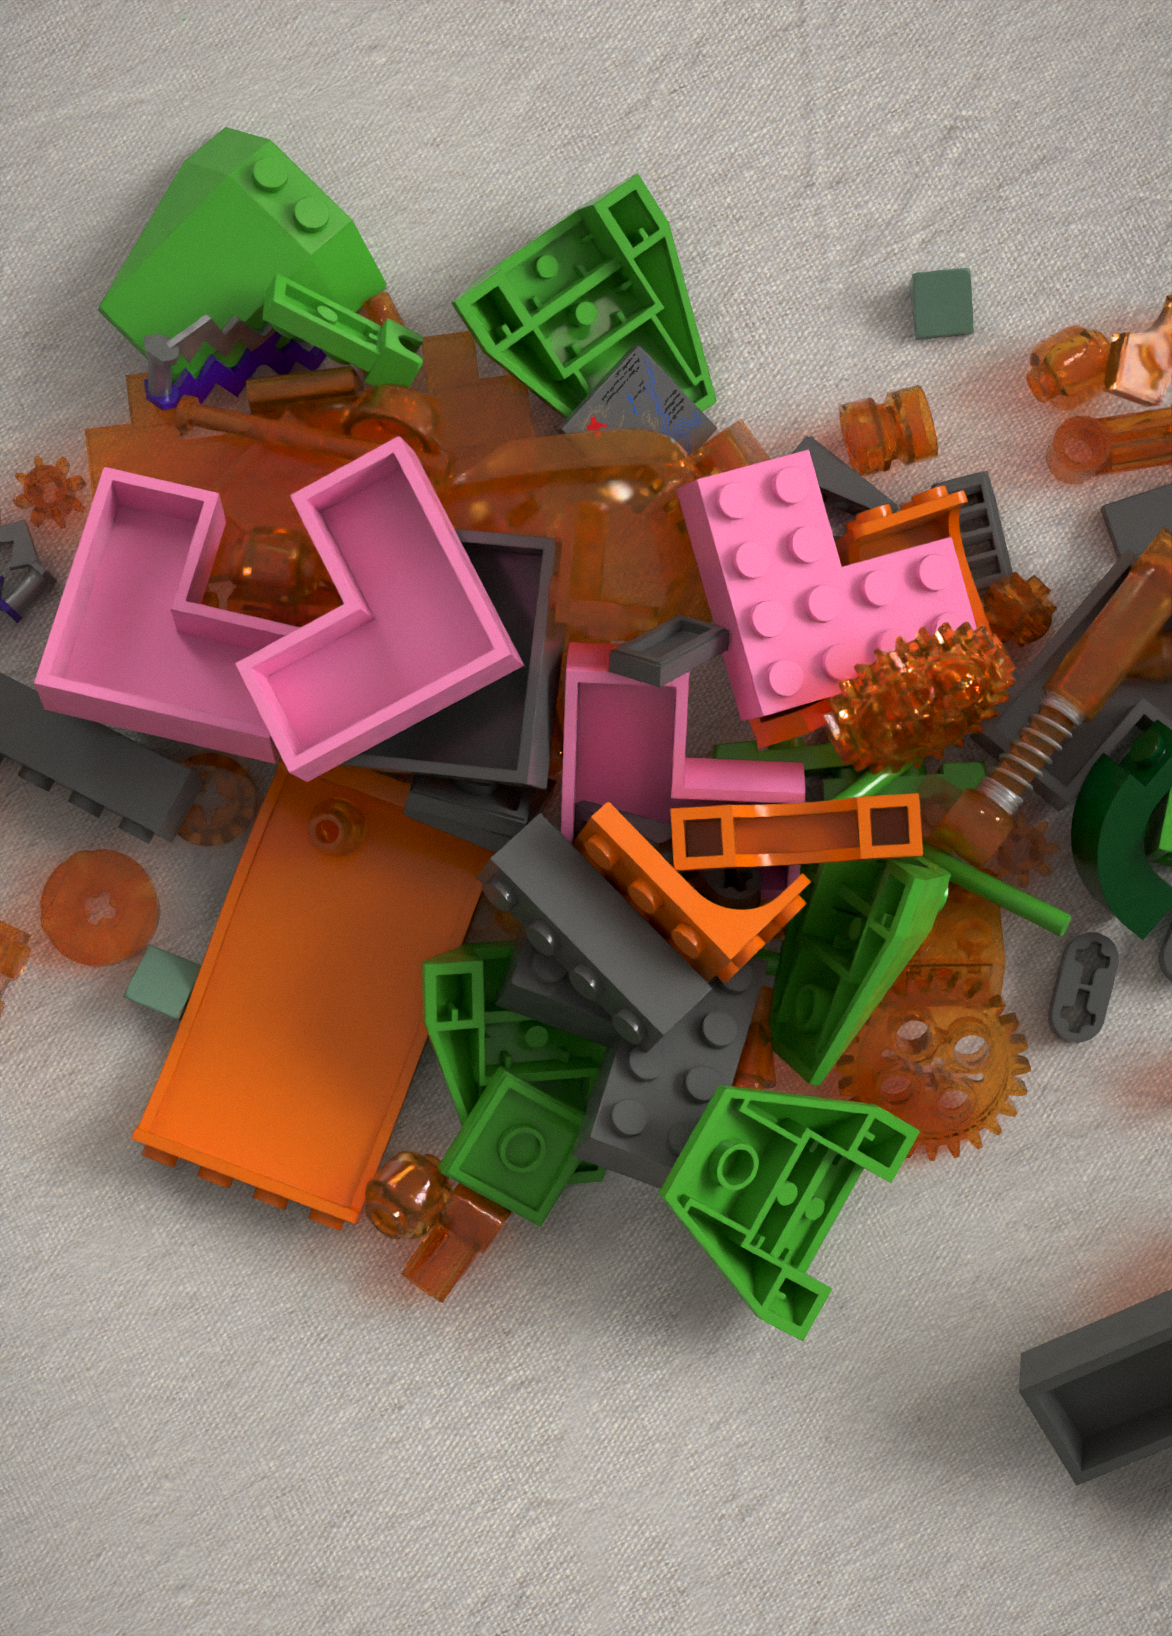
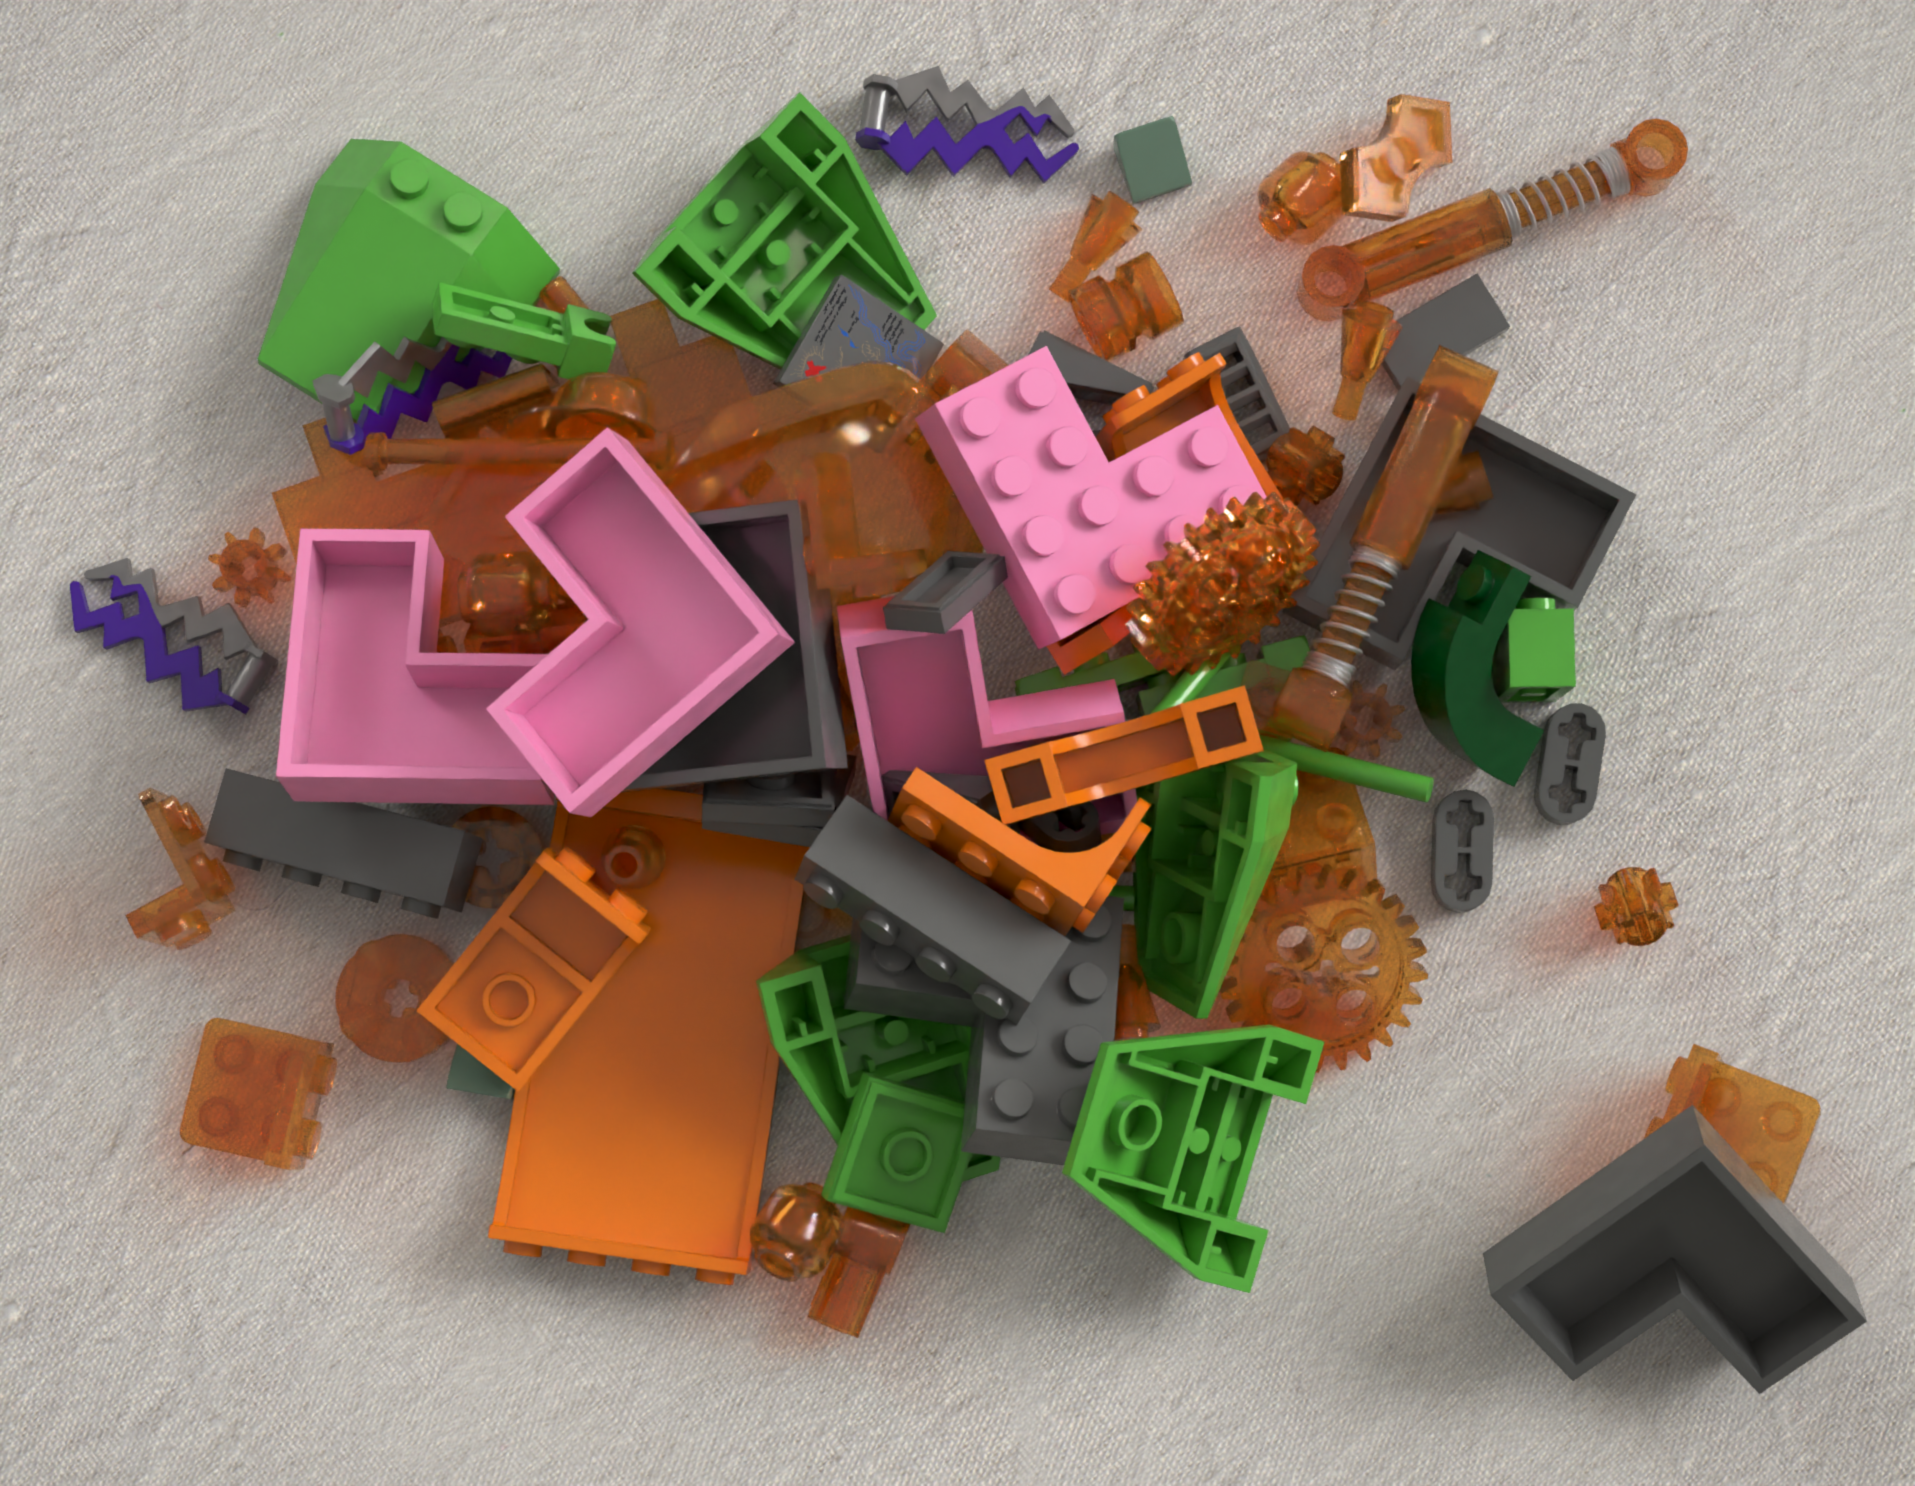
camera: 10 degrees left, 0 degrees up
none -> orange bracket [416,846,651,1092]
none -> piece [855,66,1079,184]
none -> clear orange cone [1049,191,1143,303]
none -> clear orange cone [1332,301,1403,421]

